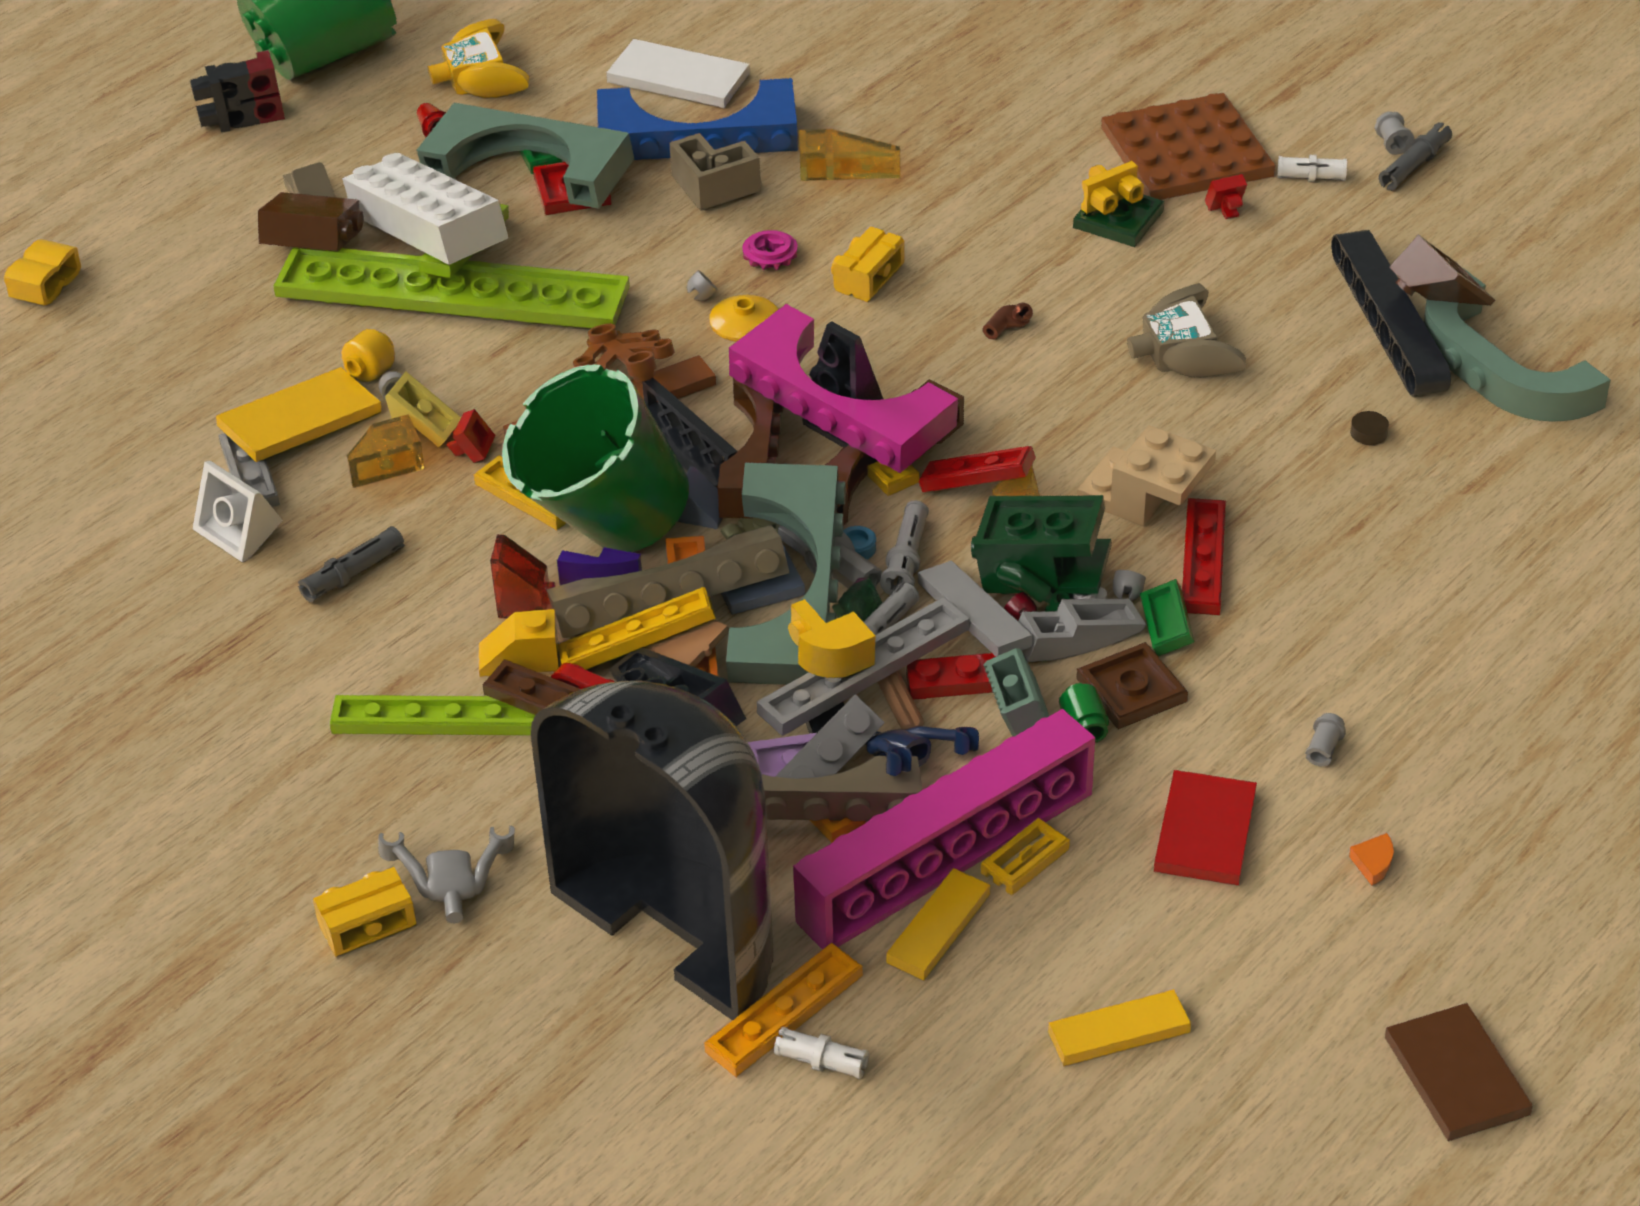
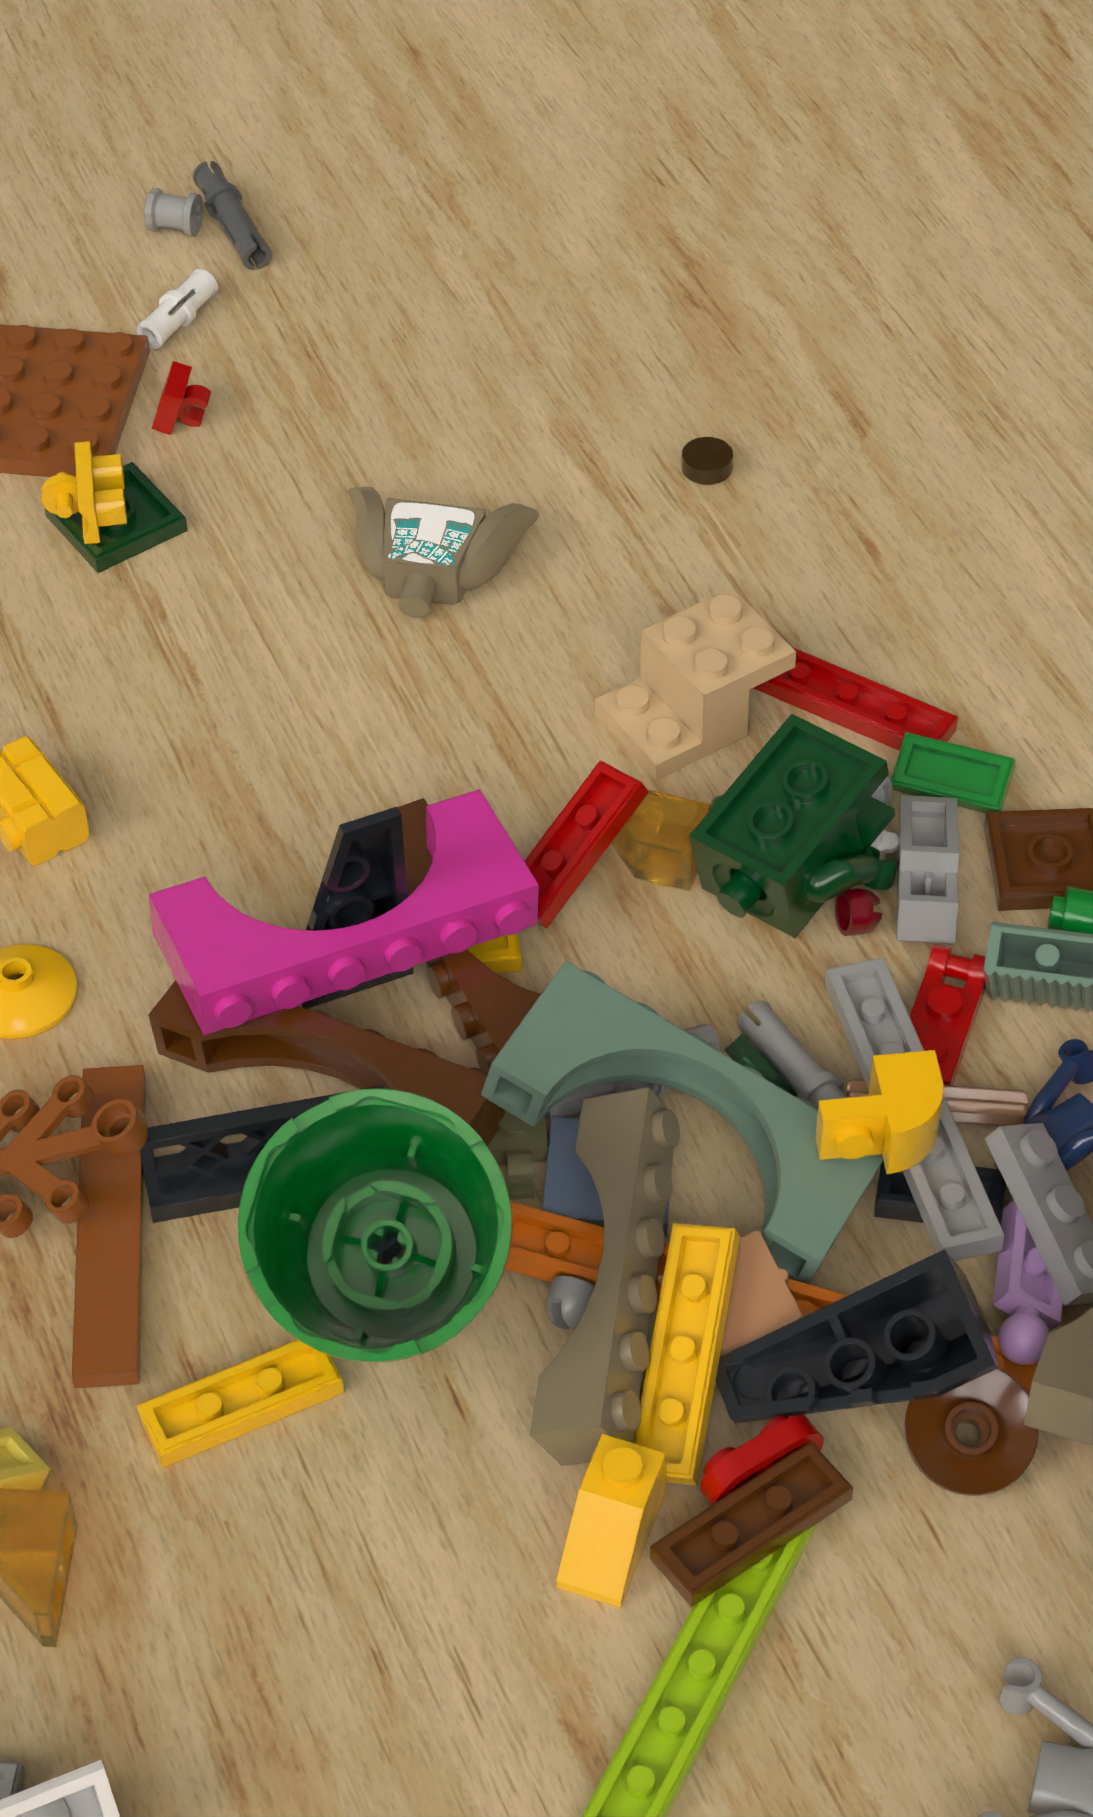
camera: 65 degrees left, 5 degrees up
dark grey pin [298,526,405,602] -> none
red tile [447,409,496,463] -> none
clear red slope [490,534,555,619] -> none
dark purple slope [557,547,642,585] -> none
light grey pin [880,500,929,595] -> none
light grey tile [918,560,1033,657] -> none
copper arm [983,302,1033,339] -> none
black beam [1331,230,1451,396] -> none
slope [1389,234,1495,306] -> none
sand green arch [1423,267,1611,421] -> none

